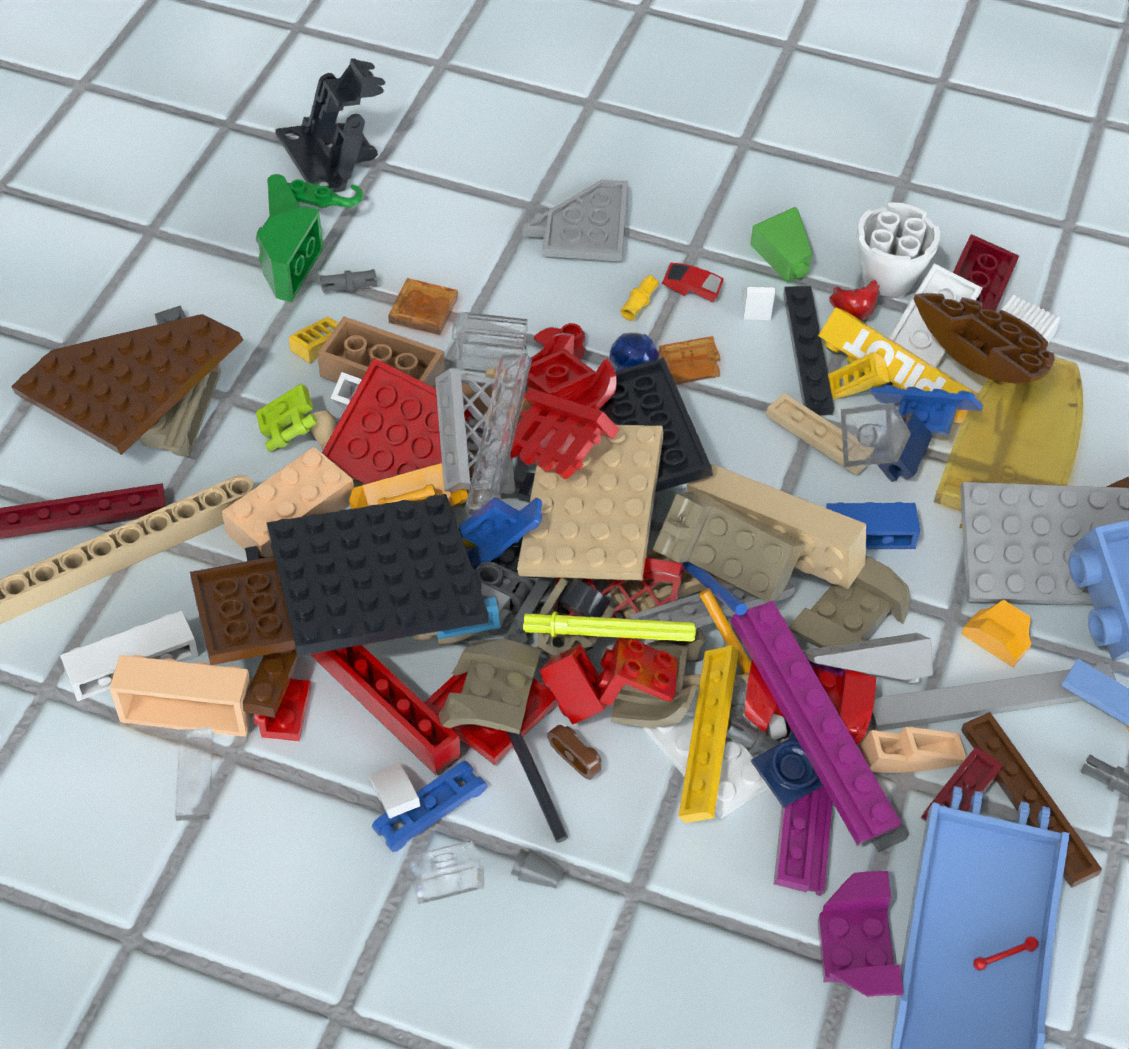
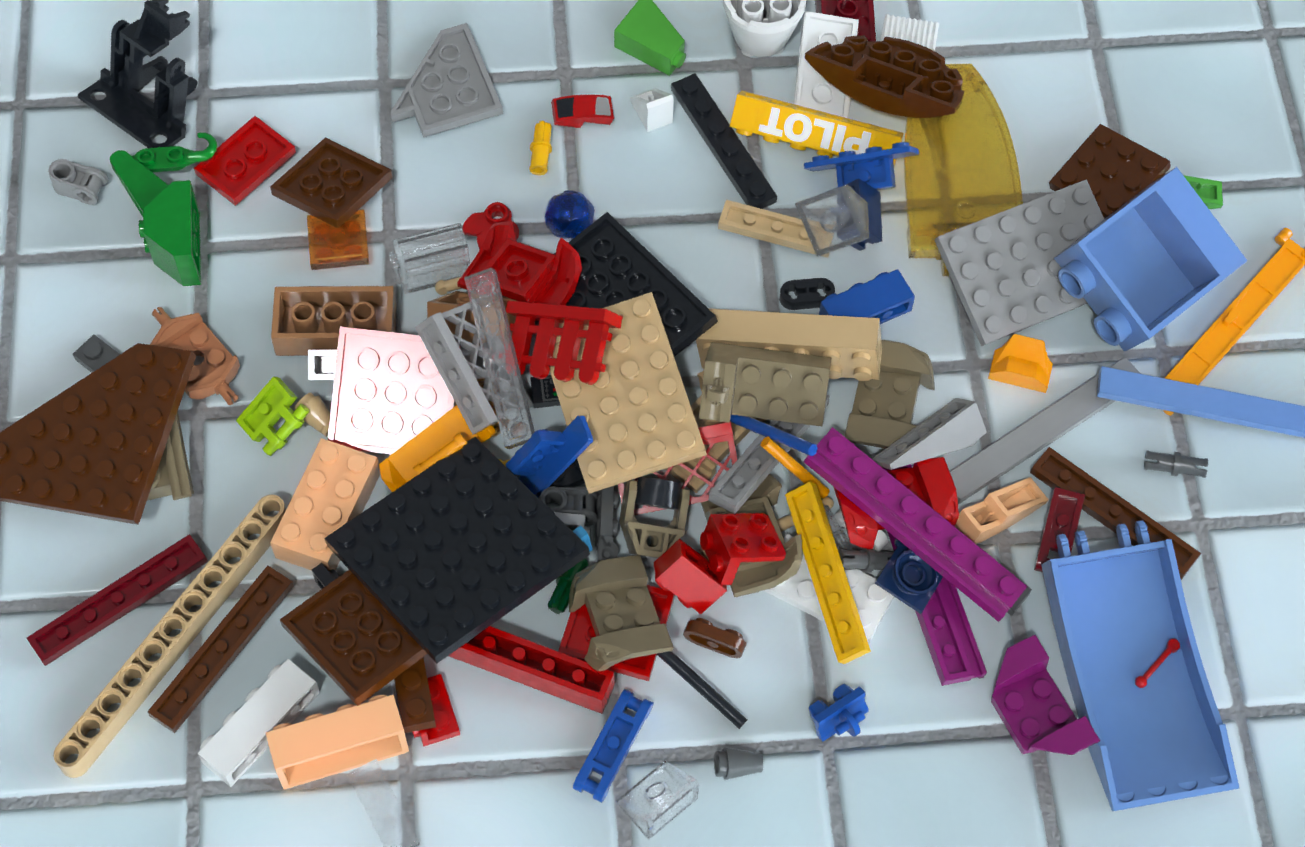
camera: 25 degrees left, 10 degrees up
yellow slope [288,316,339,364] -> none
dark grey pin [320,269,377,293] -> none
white slope [369,763,420,818] -> none
neon yellow axle [523,612,696,641] -> none
clear orange hinge [658,336,721,385] -> none
yellow slope [828,352,889,400] -> none
red hair [829,280,880,321] -> none
none -> light grey piece [48,159,108,205]
none -> reddish brown plate [147,565,294,733]
none -> nougat plate [150,307,240,405]
none -> red plate [194,116,296,206]
none -> reddish brown plate [270,137,393,228]
none -> dark green axle [548,559,588,614]
none -> black beam [779,278,835,310]
none -> blue hips [808,683,869,742]

